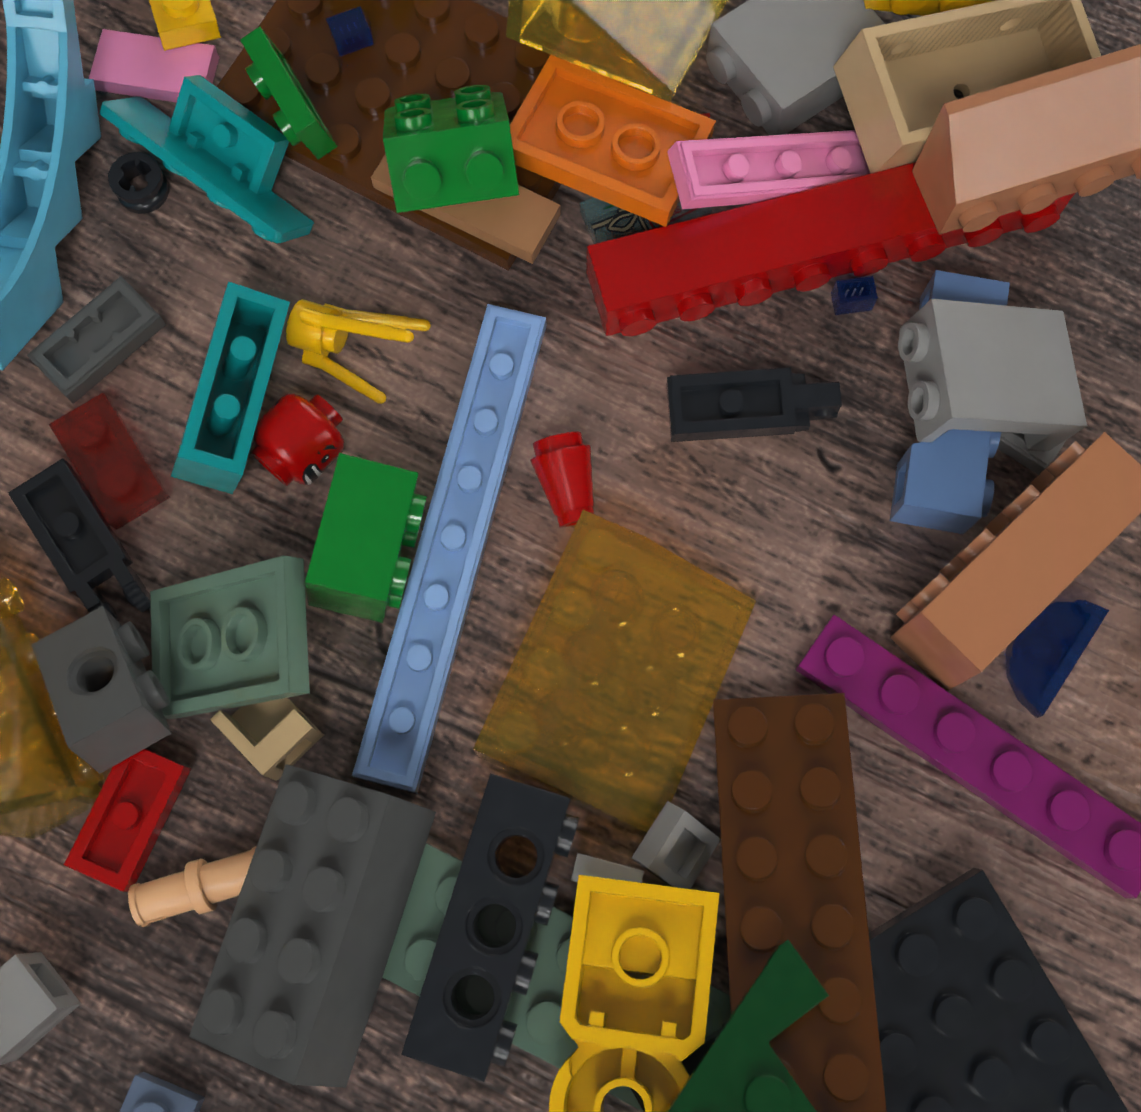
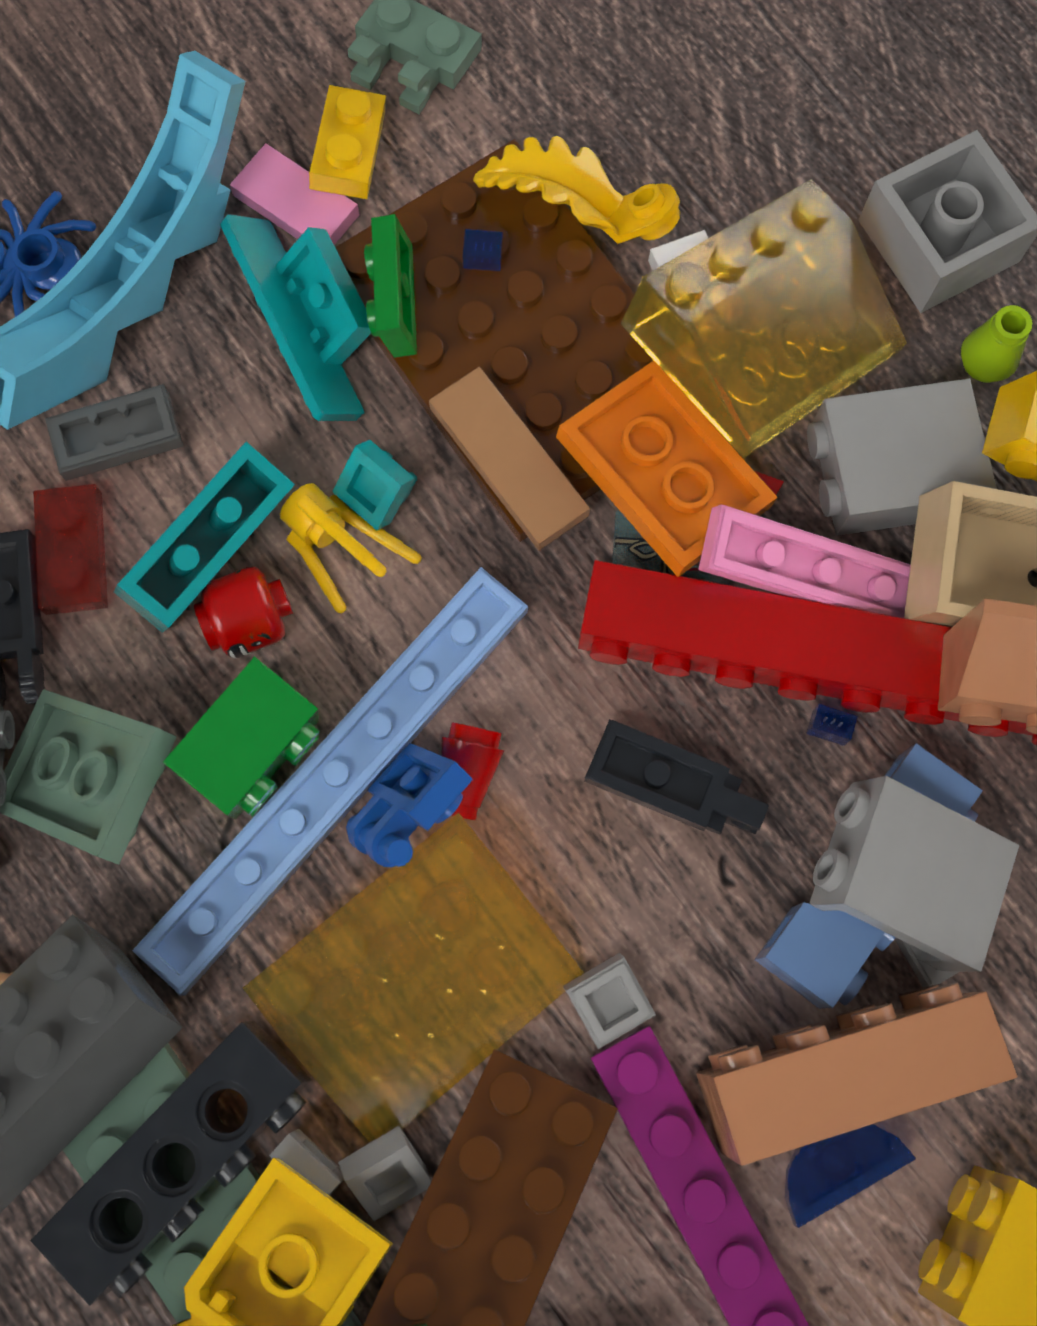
camera: 25 degrees right, 0 degrees up
black bush [108,152,169,214] -> none
tan panel [210,698,324,781] -> none
green bracket [383,85,519,213] -> none
none -> teal tile [332,439,418,531]
none -> blue plate [346,743,473,868]
none -> light grey tile [563,953,656,1049]

